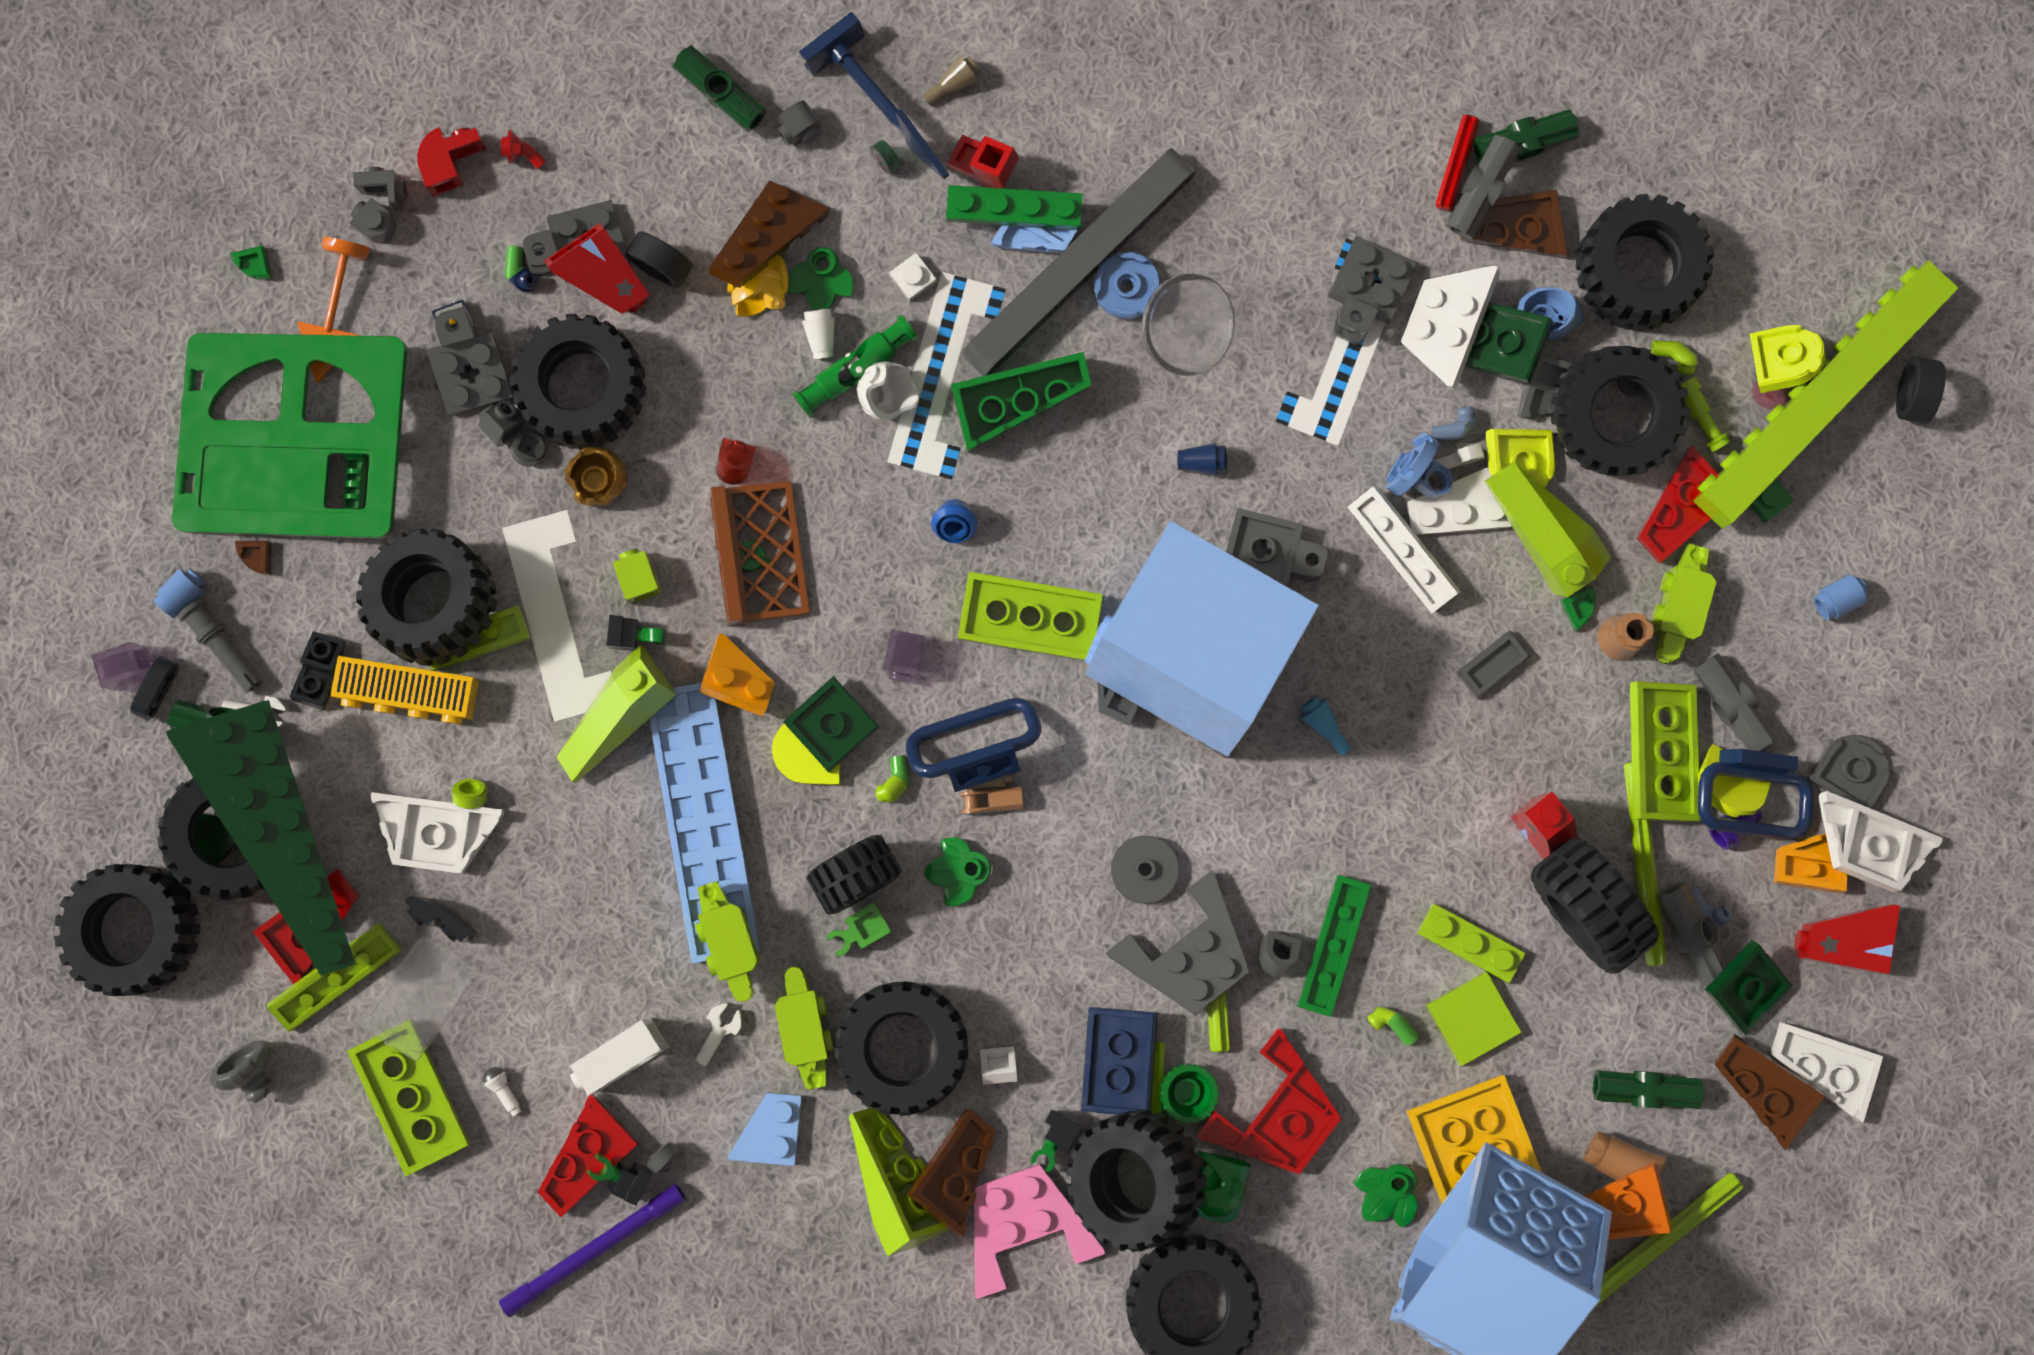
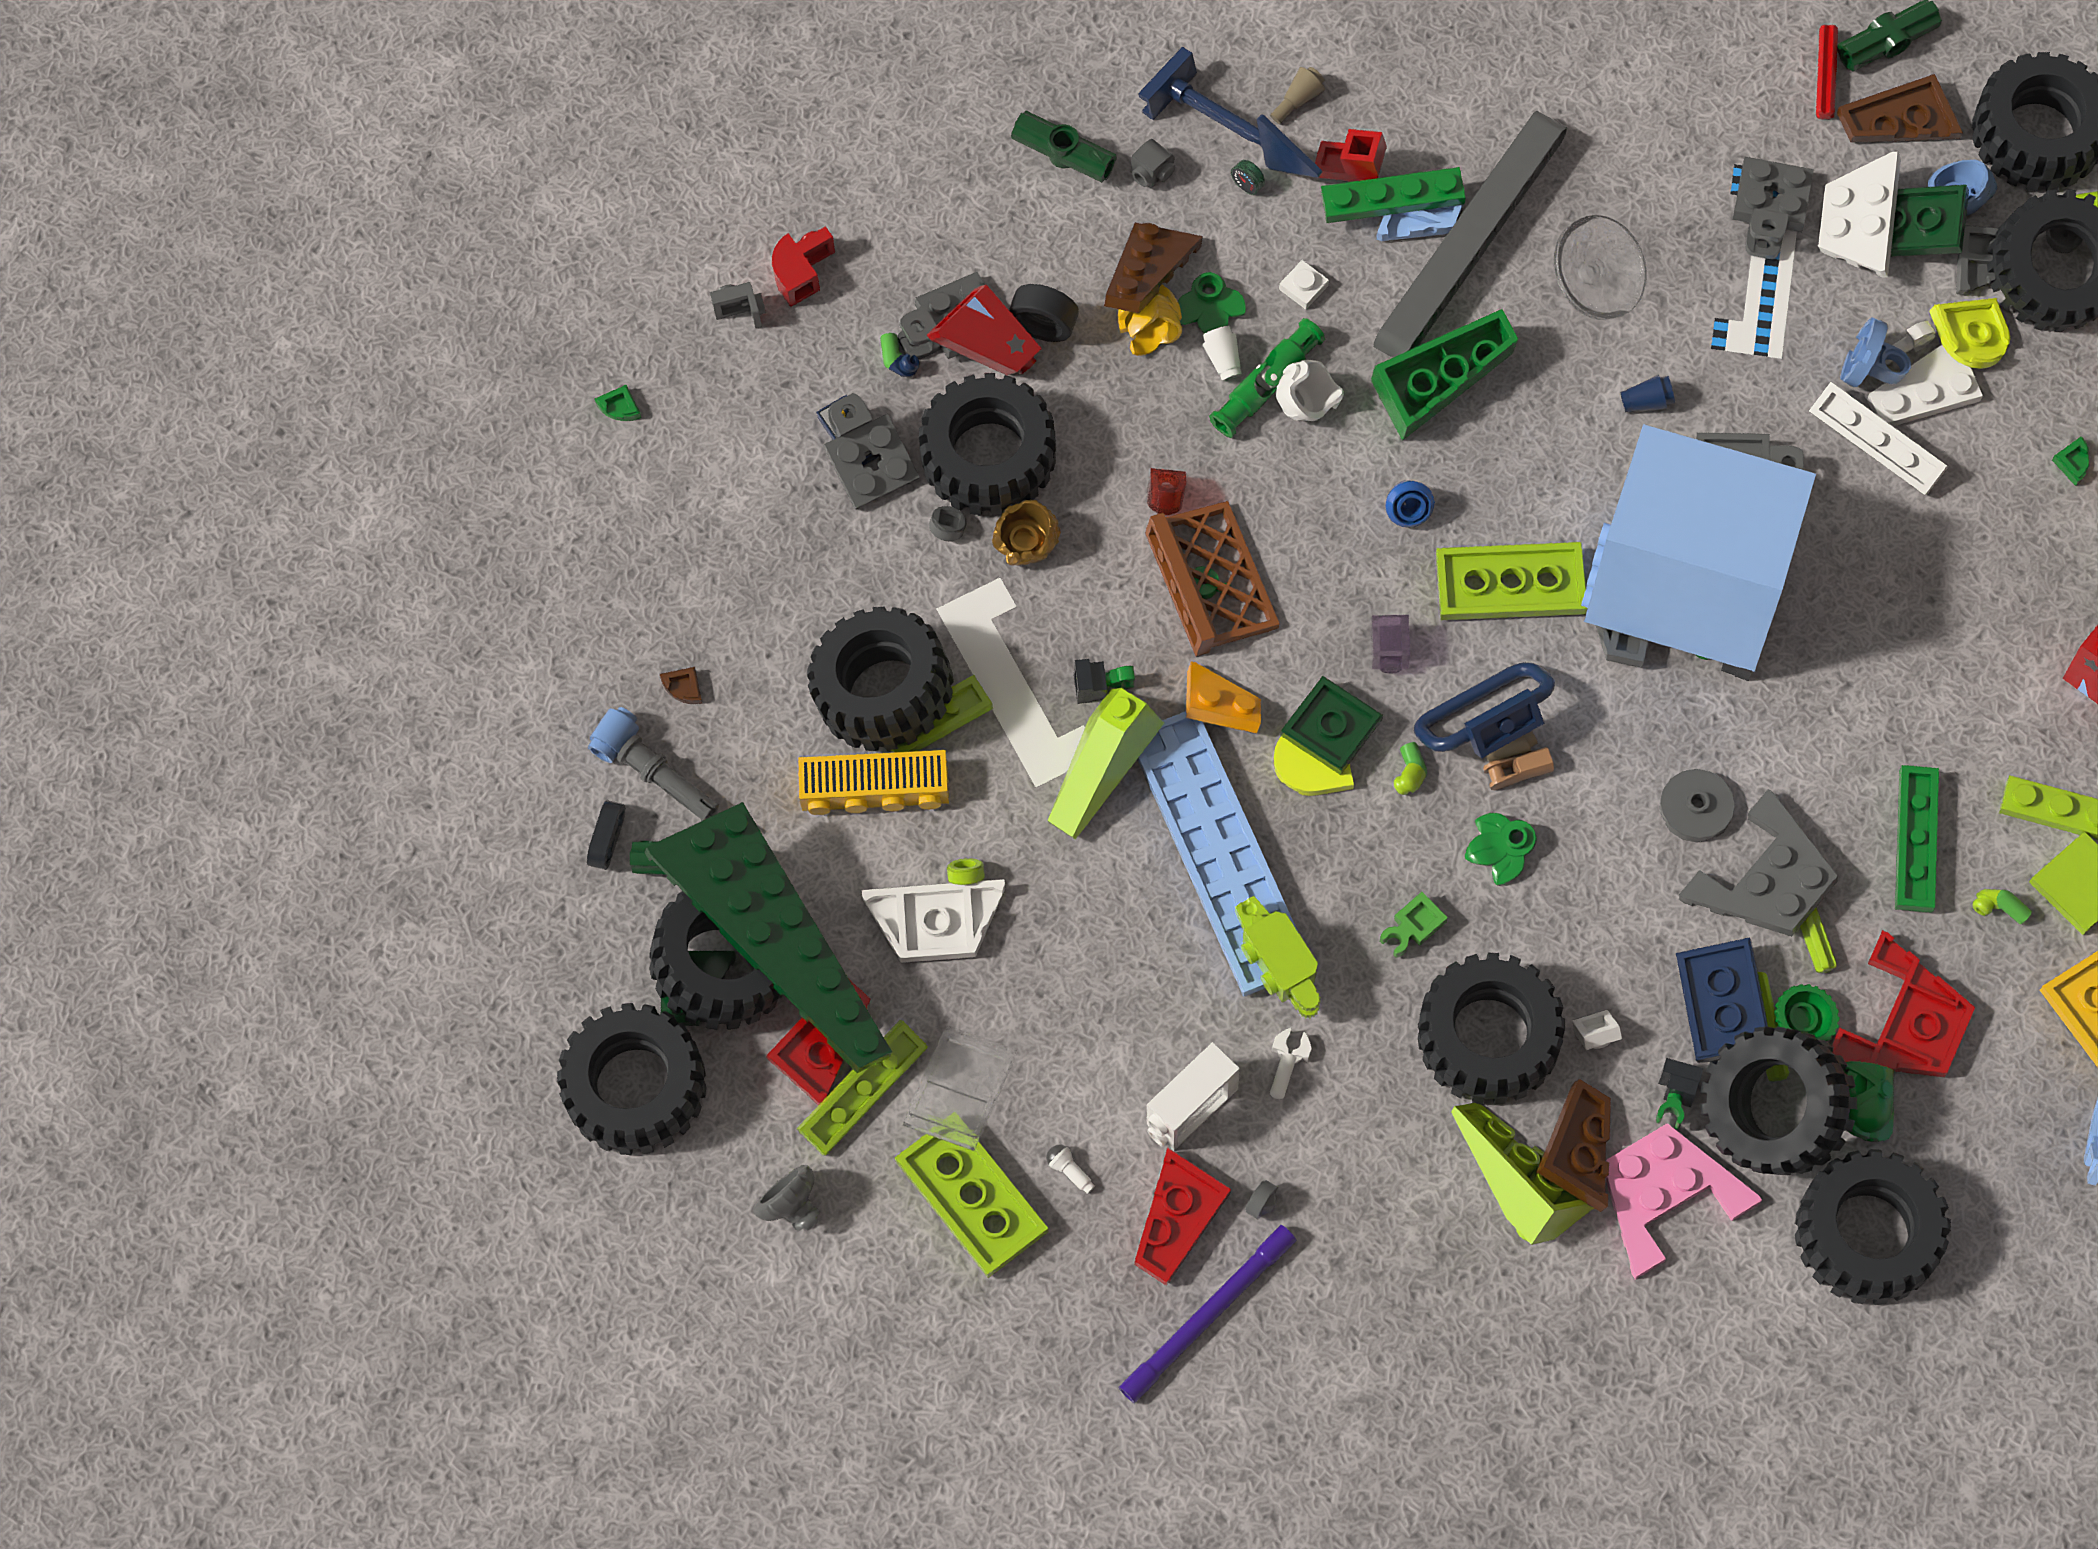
camera: 10 degrees left, 15 degrees down
clear purple brick [91,642,152,690] -> none
green door [172,333,407,539] -> none
black slope [289,631,346,711] -> none
orange piece [297,236,371,384] -> none
dark grey plate [350,198,396,243] -> none
black slope [404,896,477,942] -> none
dark grey plate [478,399,526,447] -> none
red plate [501,130,547,169] -> none
black piece [587,1153,653,1206] -> none
lime brick [612,549,662,604] -> none
light blue wing [728,1092,802,1166] -> none
lime hinge [775,966,834,1090] -> none
black tyre [806,835,902,915] -> none
white sticker [887,272,1006,480] -> none
medium blue plate [1094,252,1160,319] -> none
dark grey plate [1258,930,1302,977] -> none
dark azure cone [1299,696,1352,756] -> none
green plate [1354,1164,1418,1228] -> none
sand blue arm [1432,406,1478,442] -> none
dark grey piece [1446,135,1521,240] -> none
dark grey tile [1456,630,1531,699] -> none
lime wedge [1485,462,1612,597] -> none

